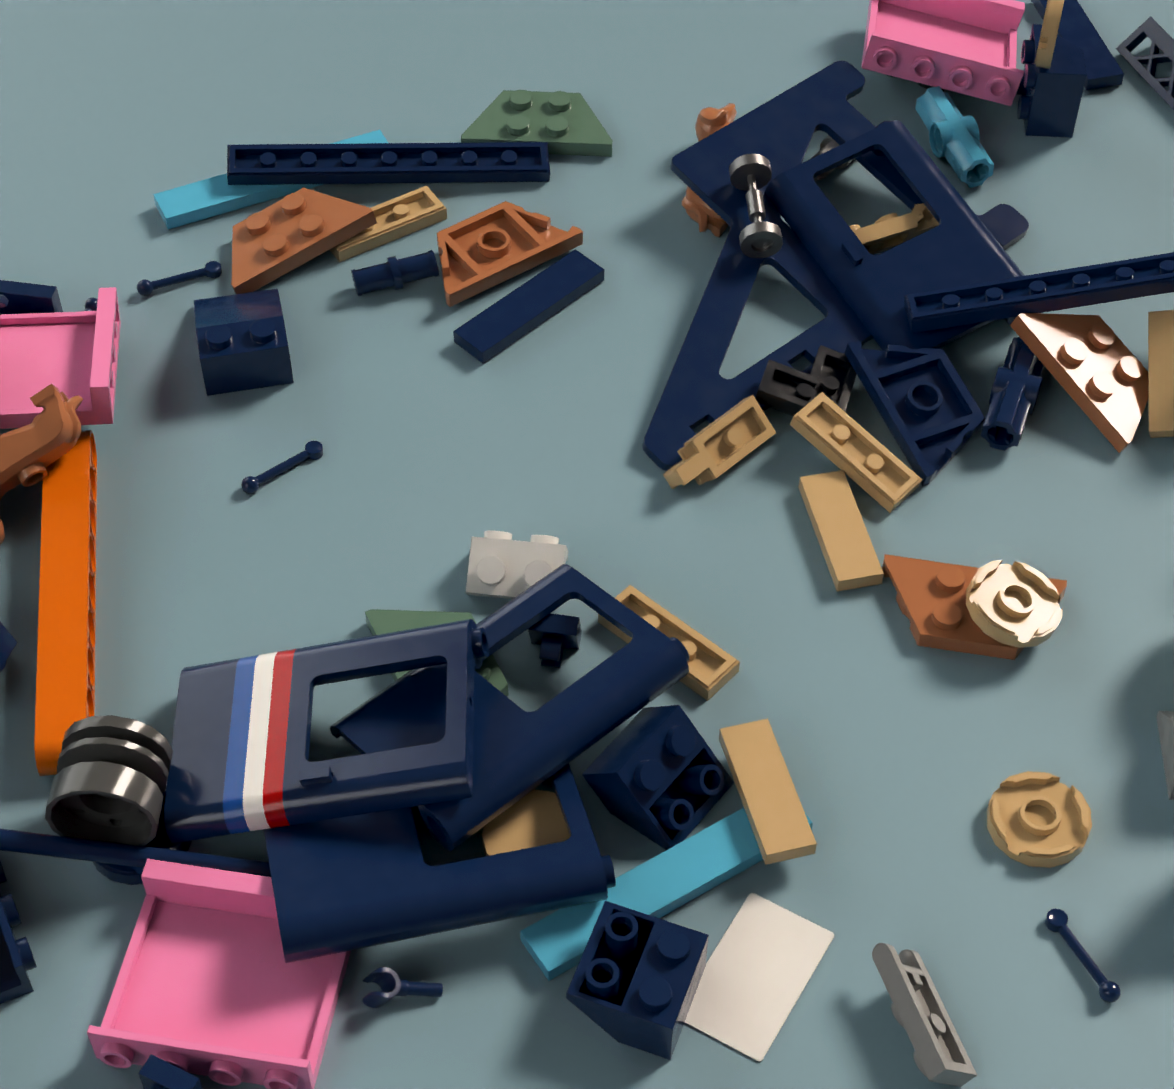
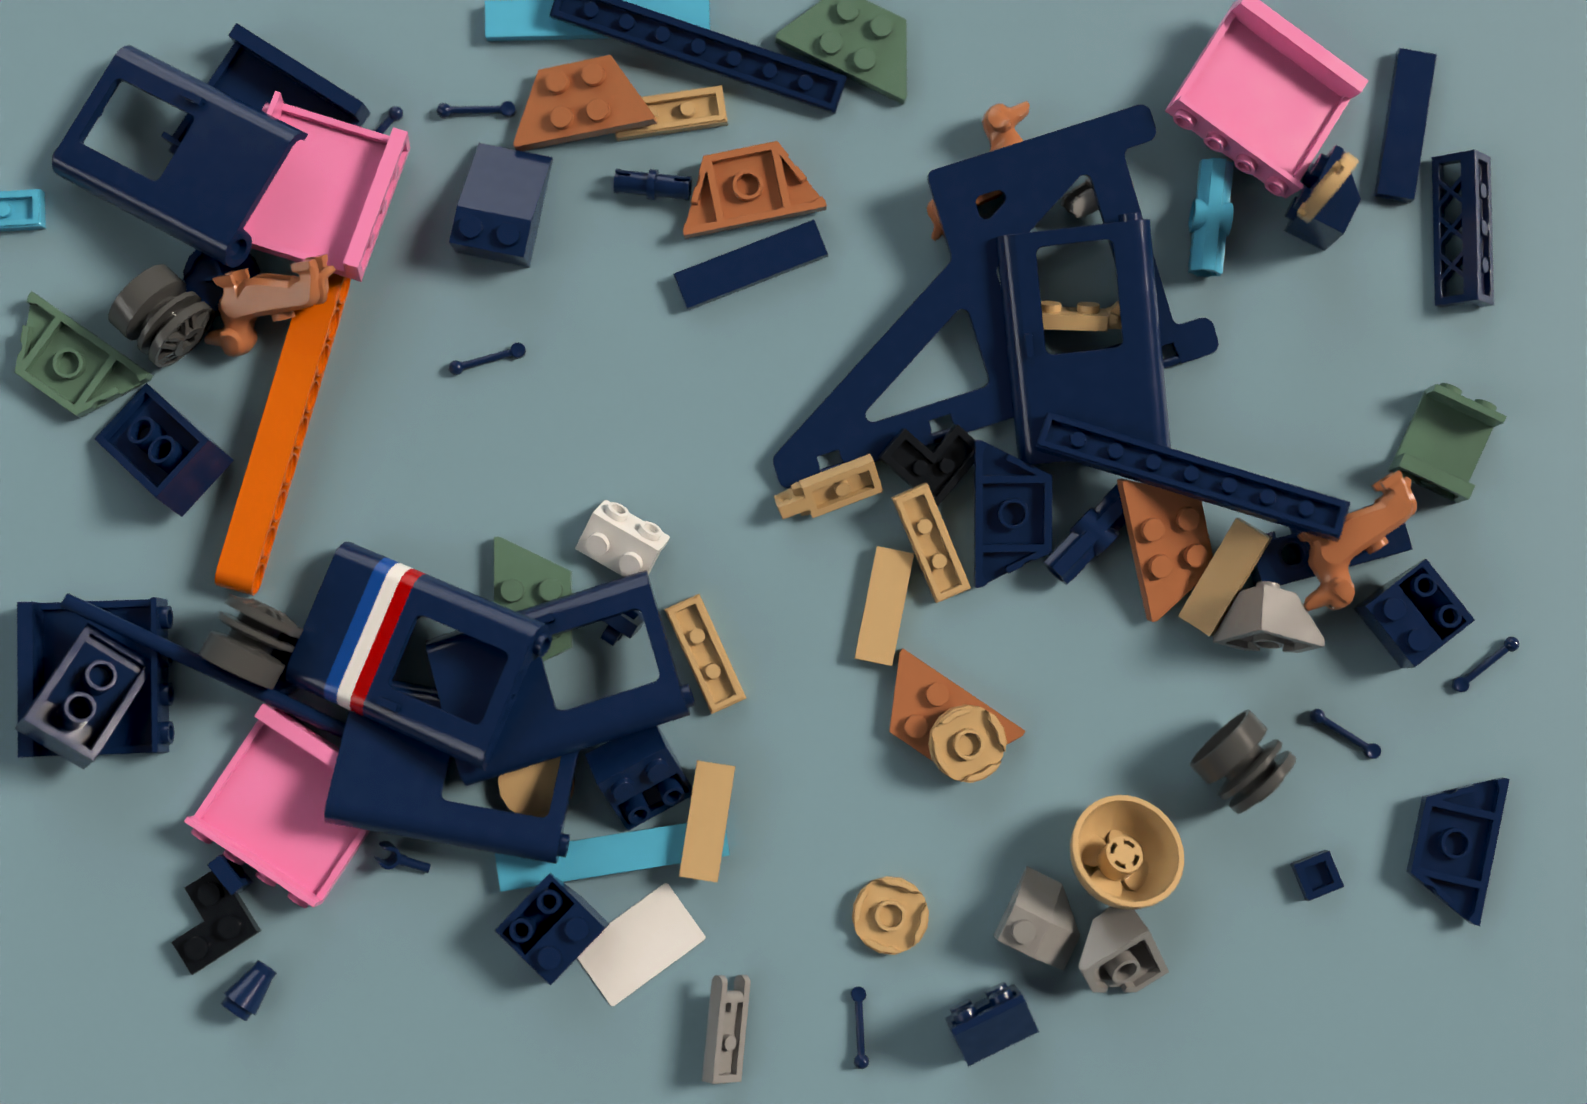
camera: 25 degrees right, 35 degrees up
flat silver wheel [729,154,783,258] -> none

